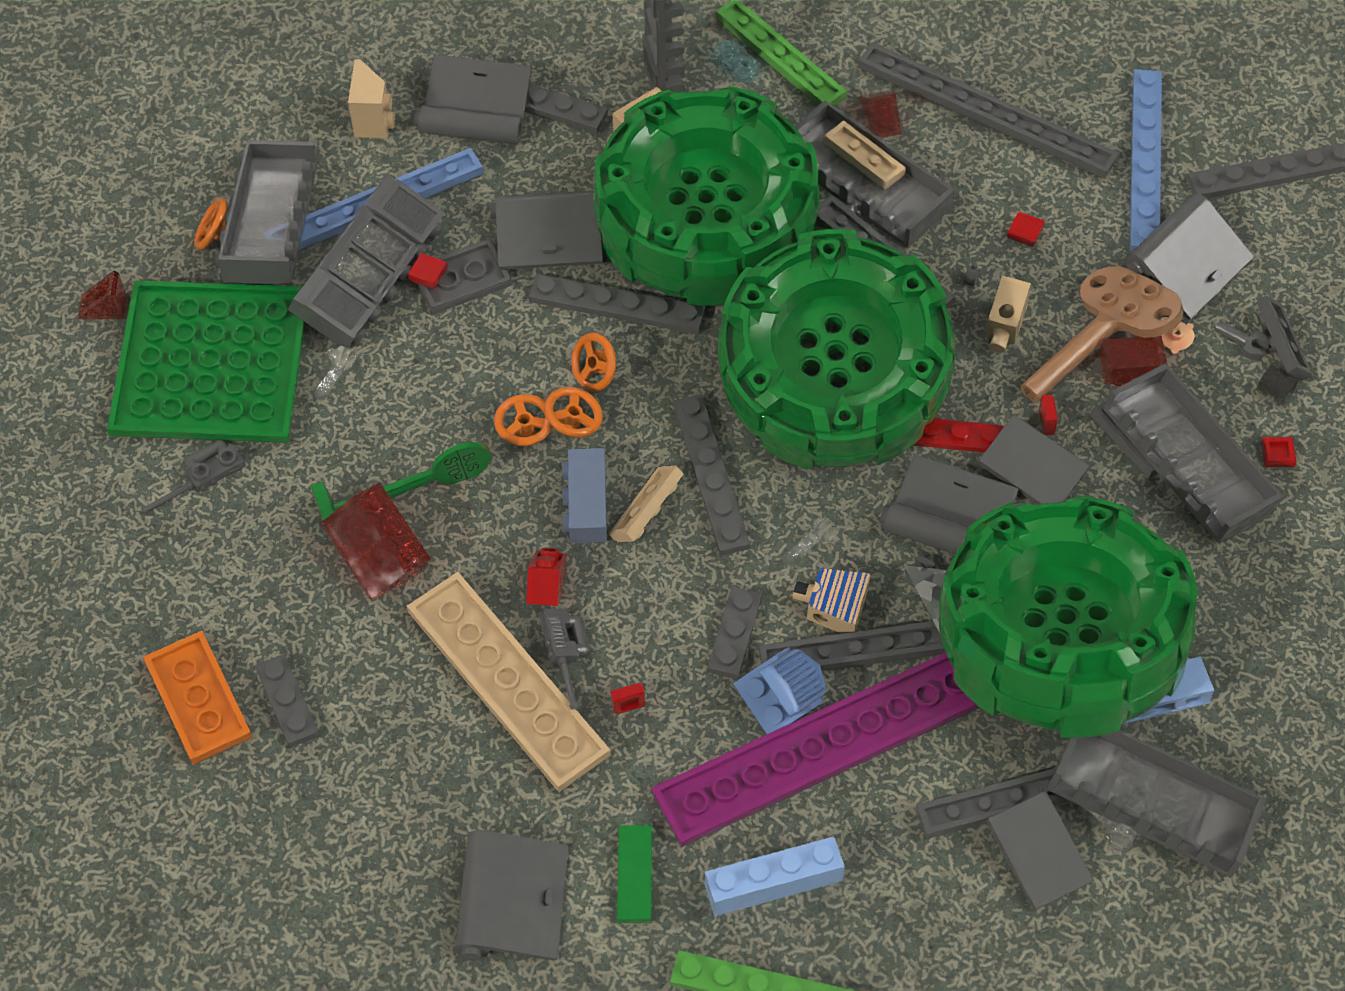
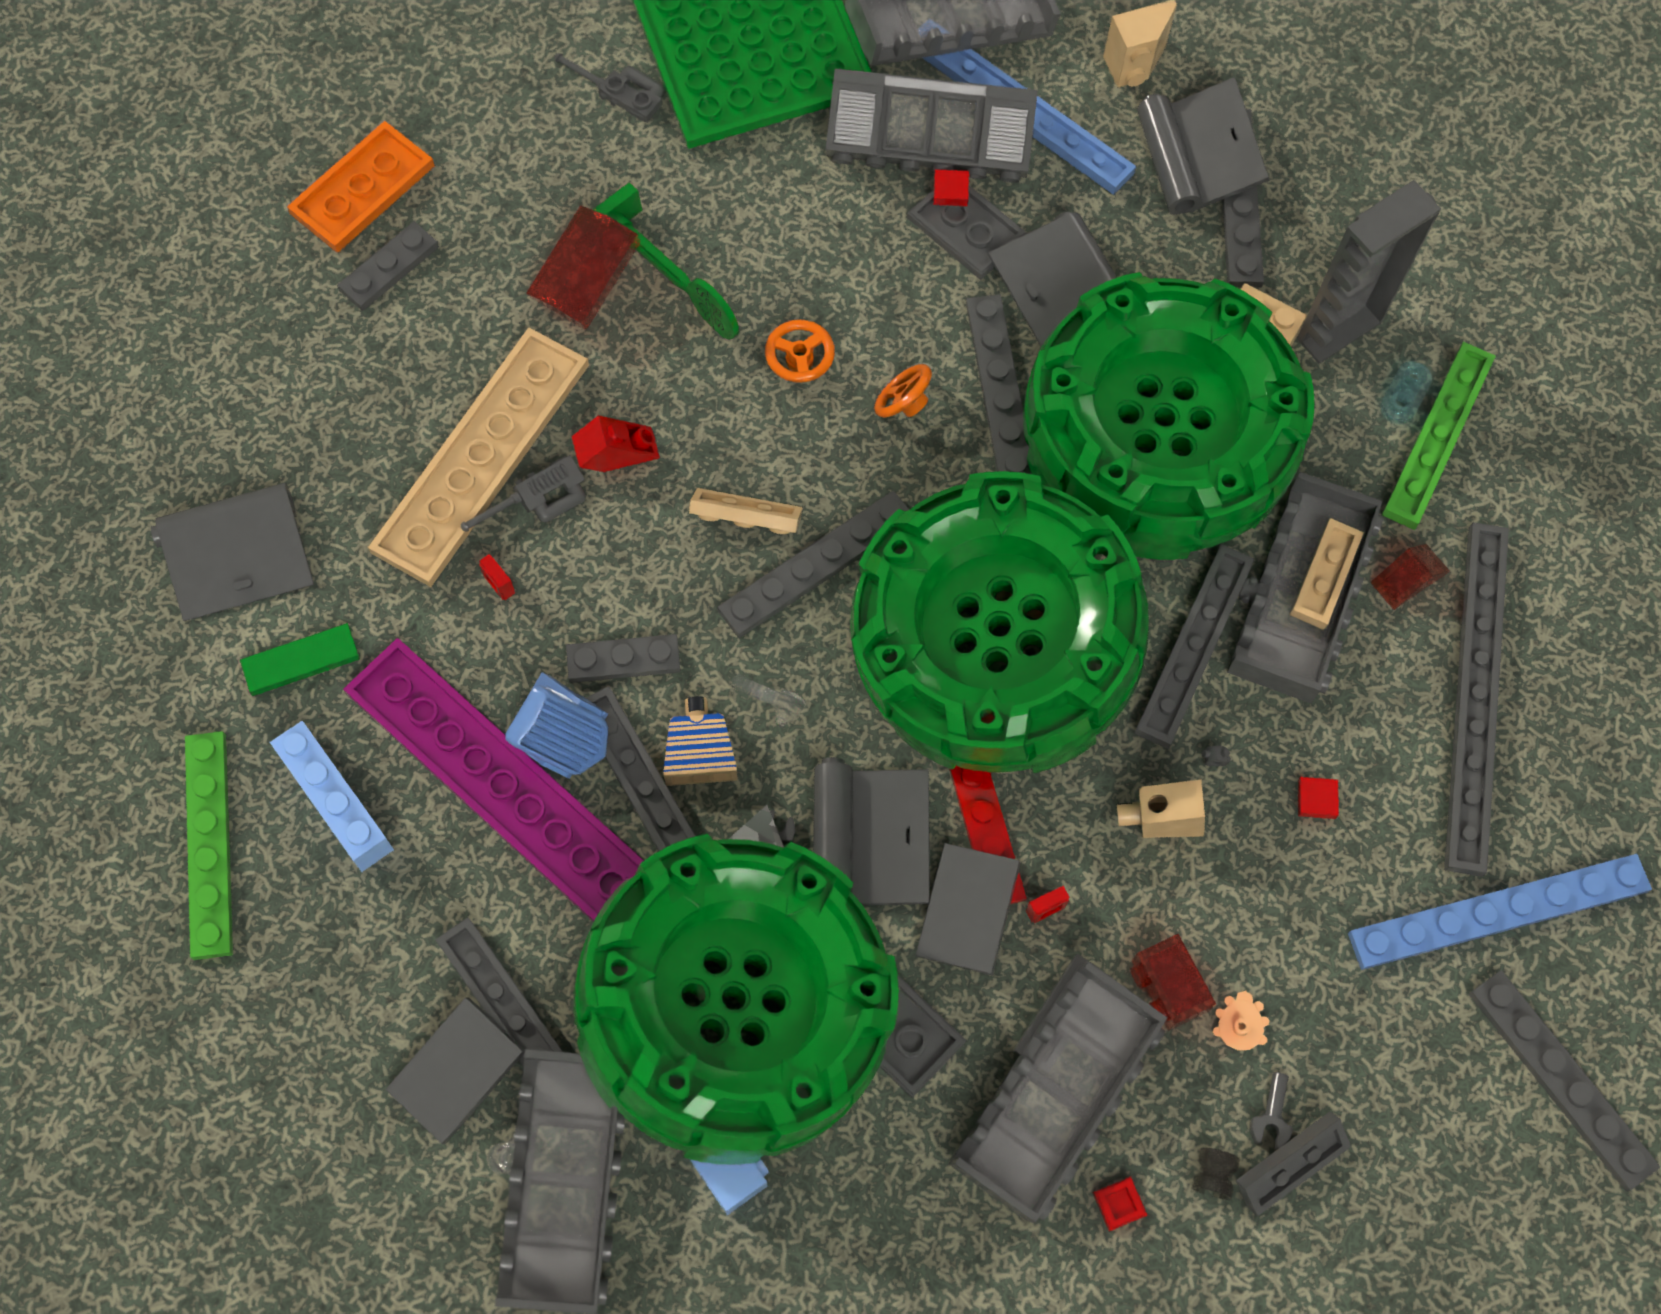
camera: 65 degrees right, 10 degrees up
clear piece [314,346,357,400] -> none
orange piece [544,387,603,438] -> none
sand blue brick [562,448,607,543] -> none
medium nougat piece [1020,266,1184,403] -> none
door [1125,193,1254,320] -> none

